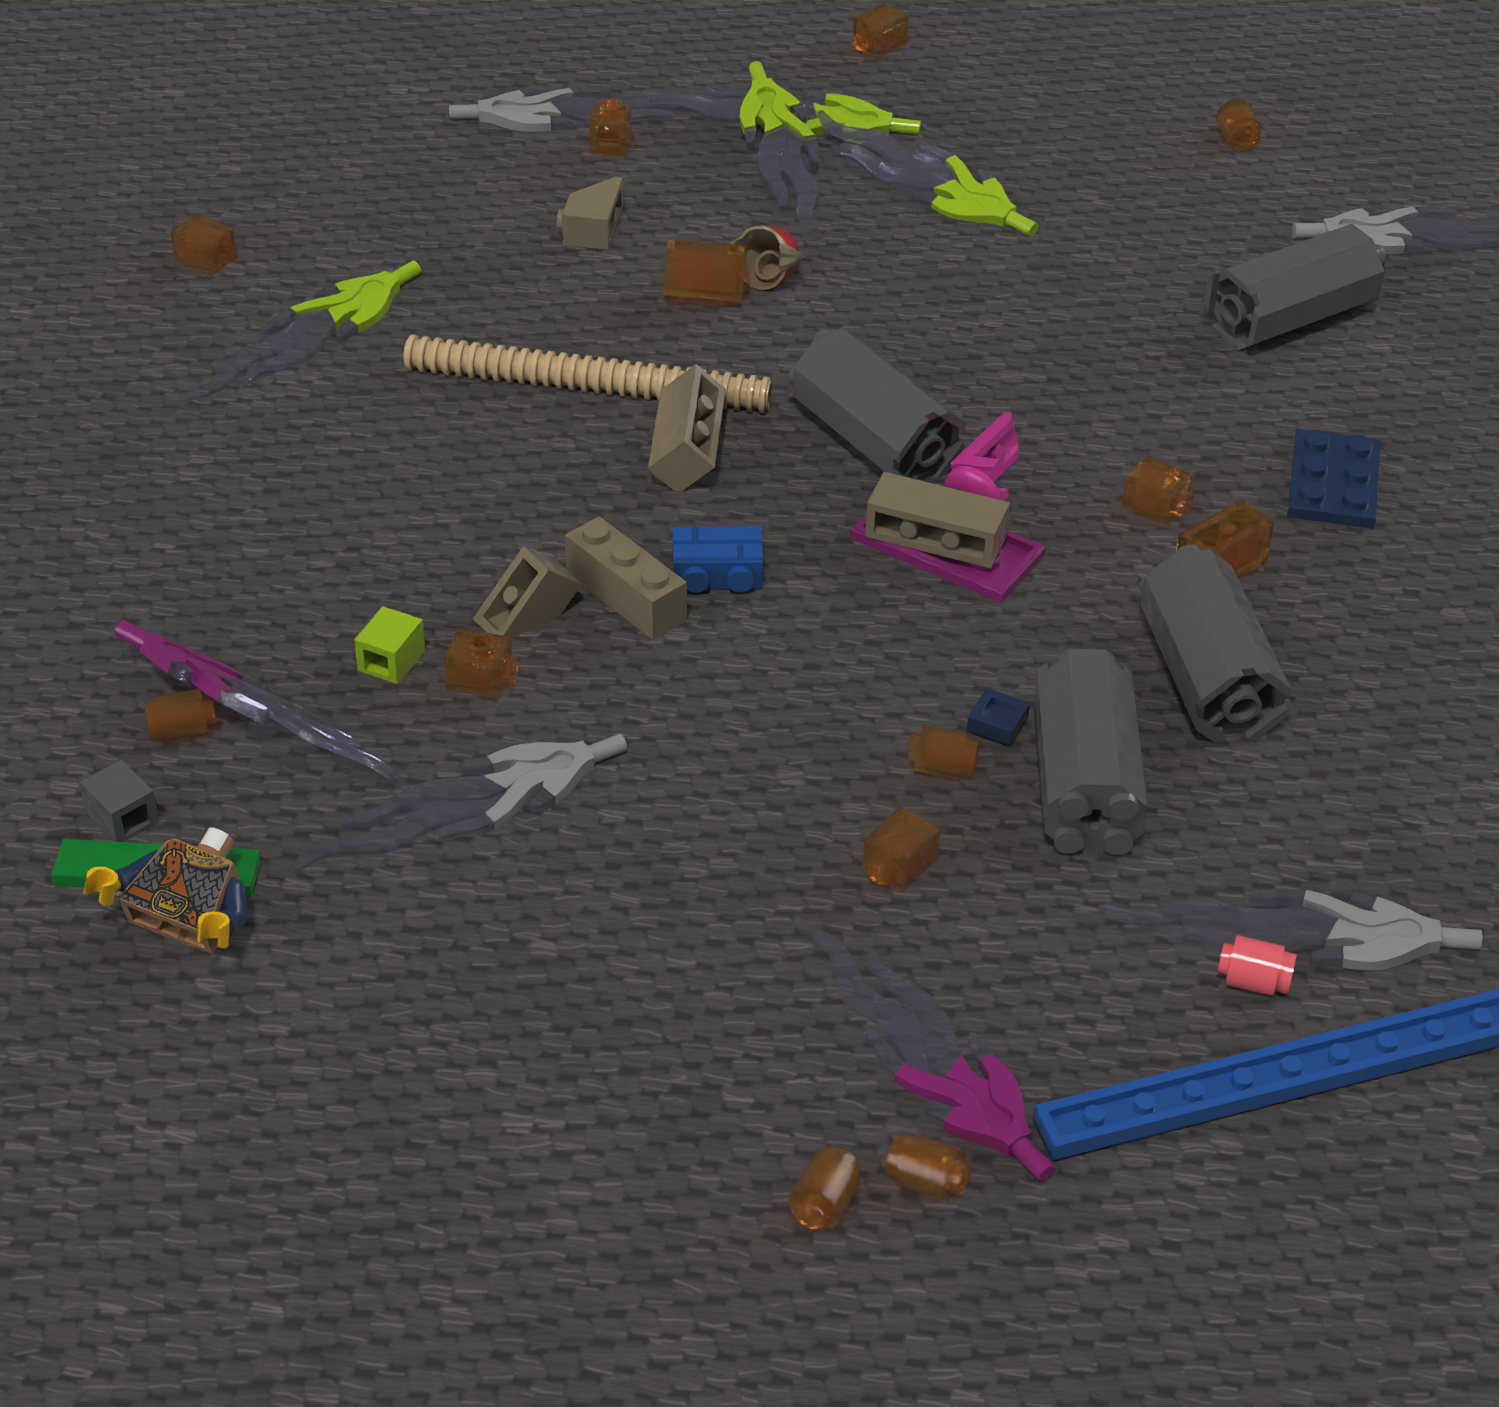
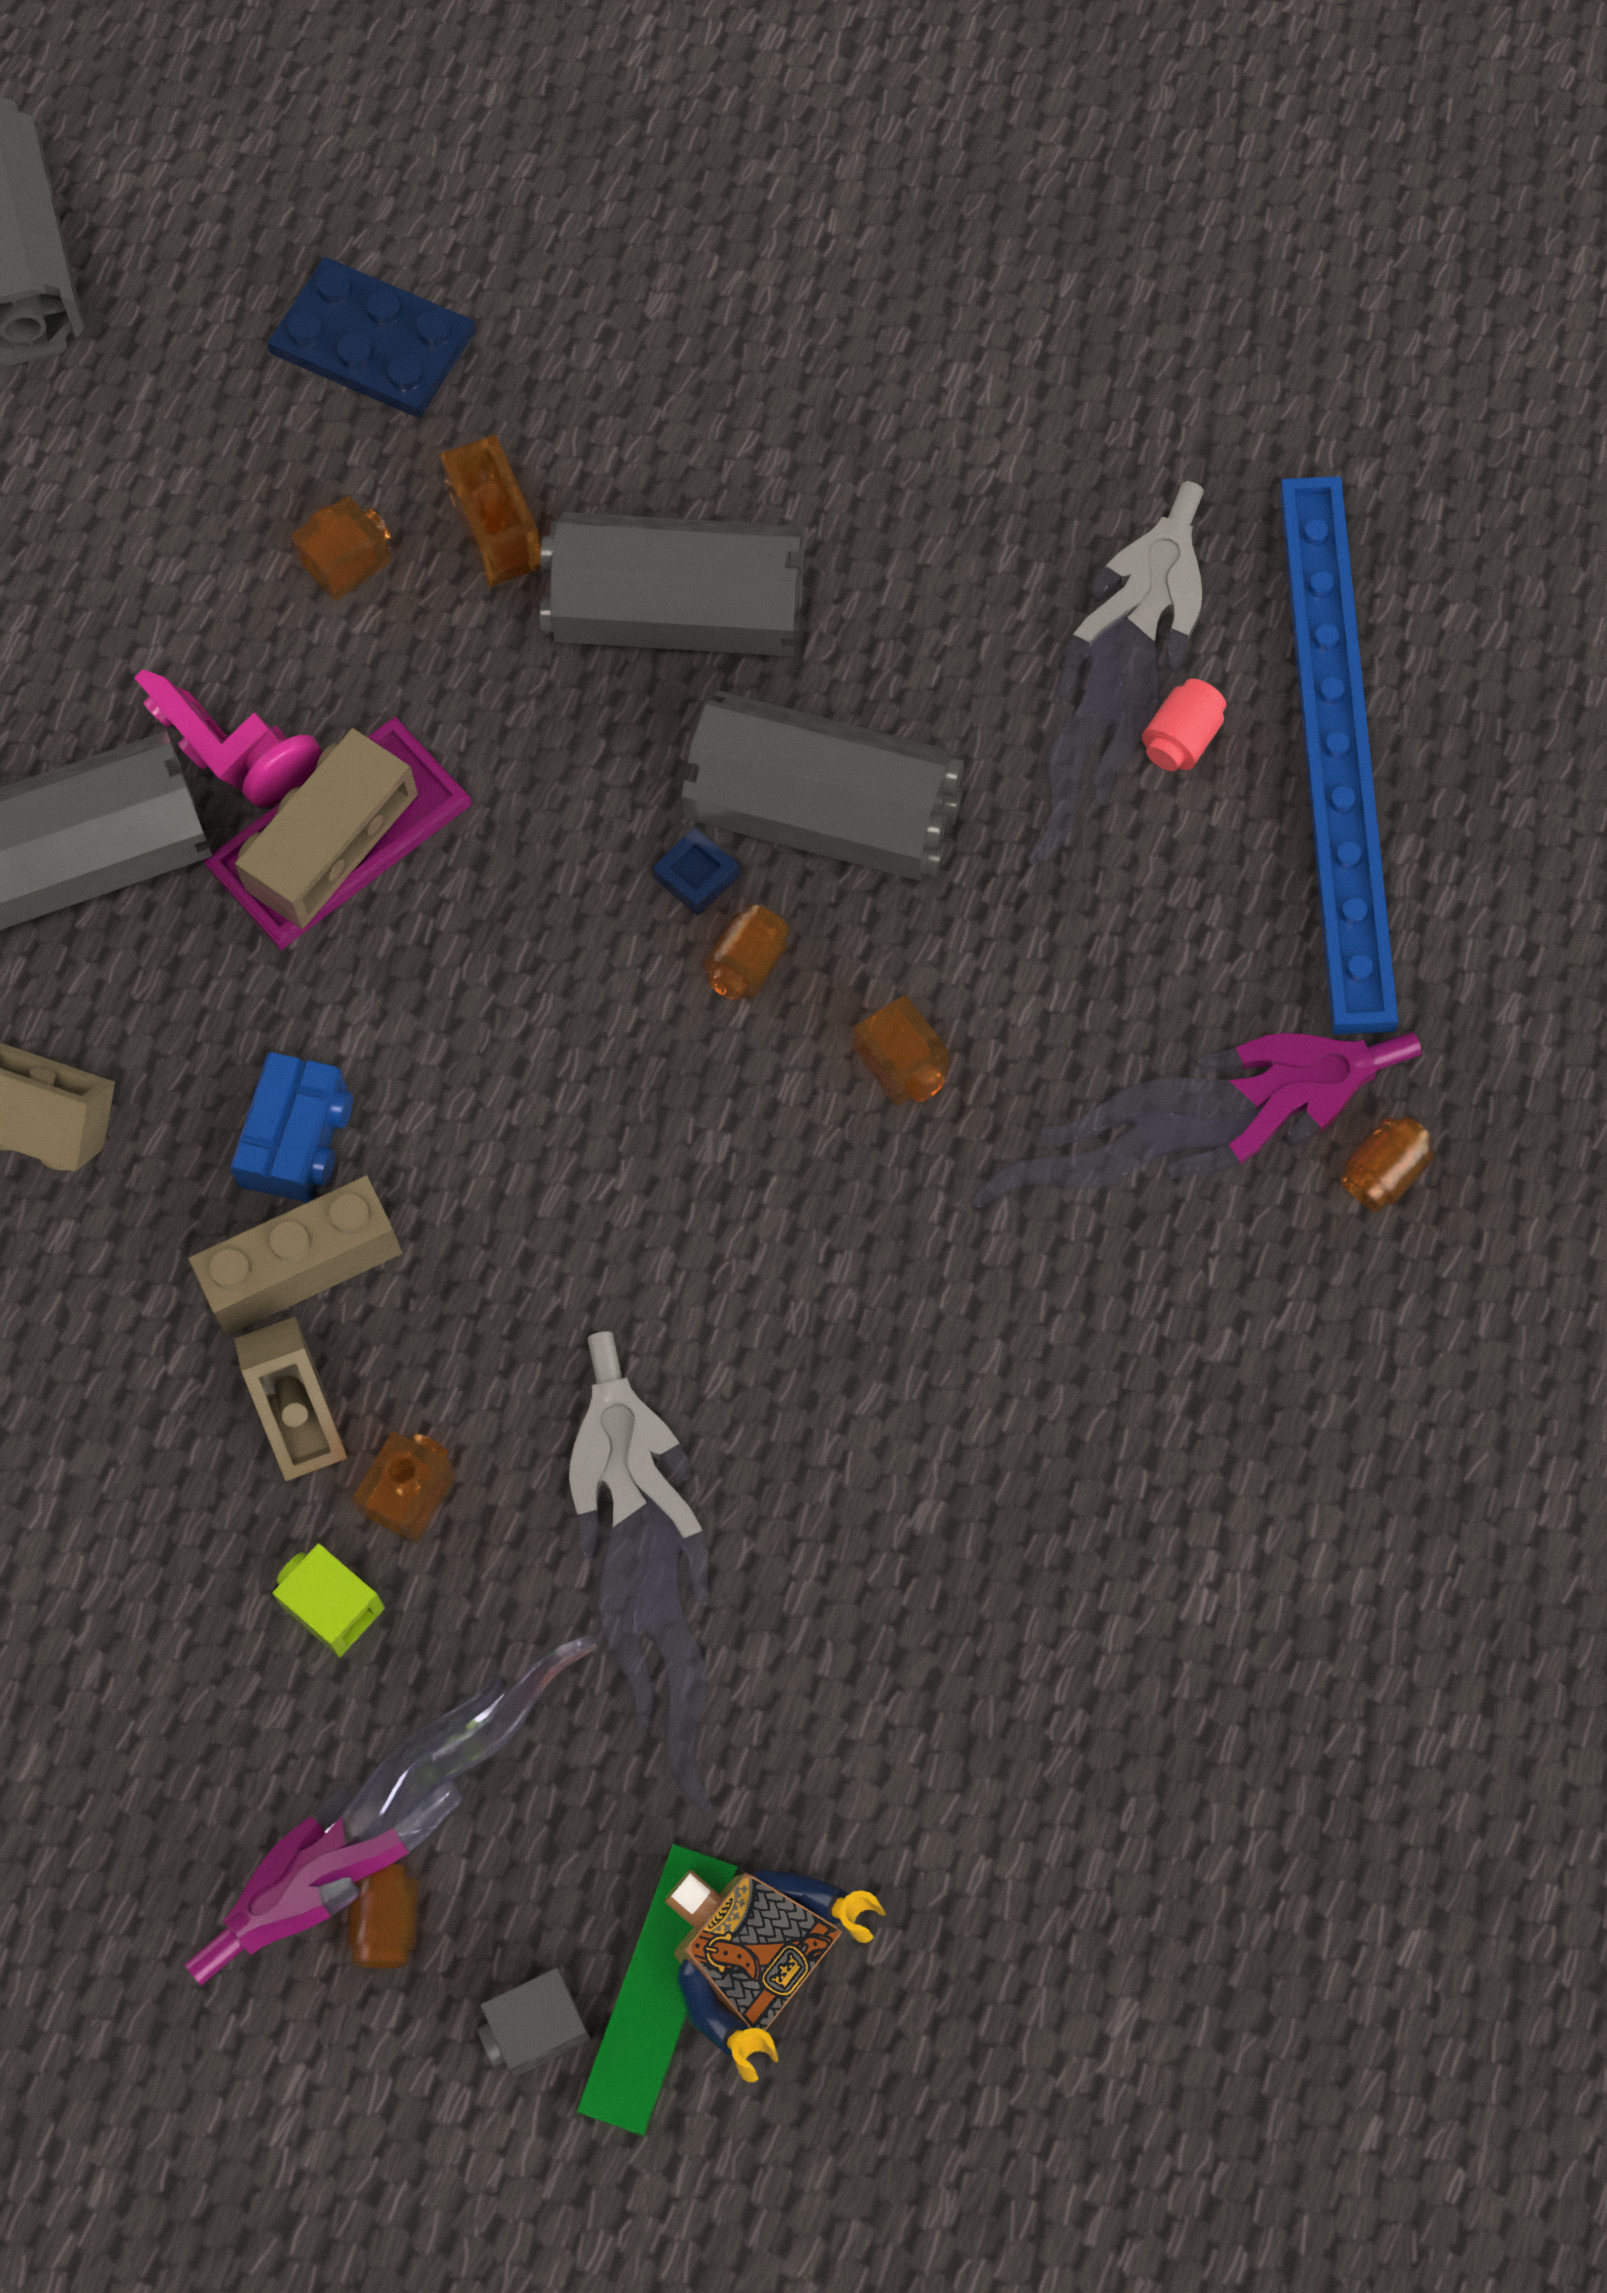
camera: 70 degrees left, 25 degrees up
clear orange brick [788,1147,860,1230] -> none

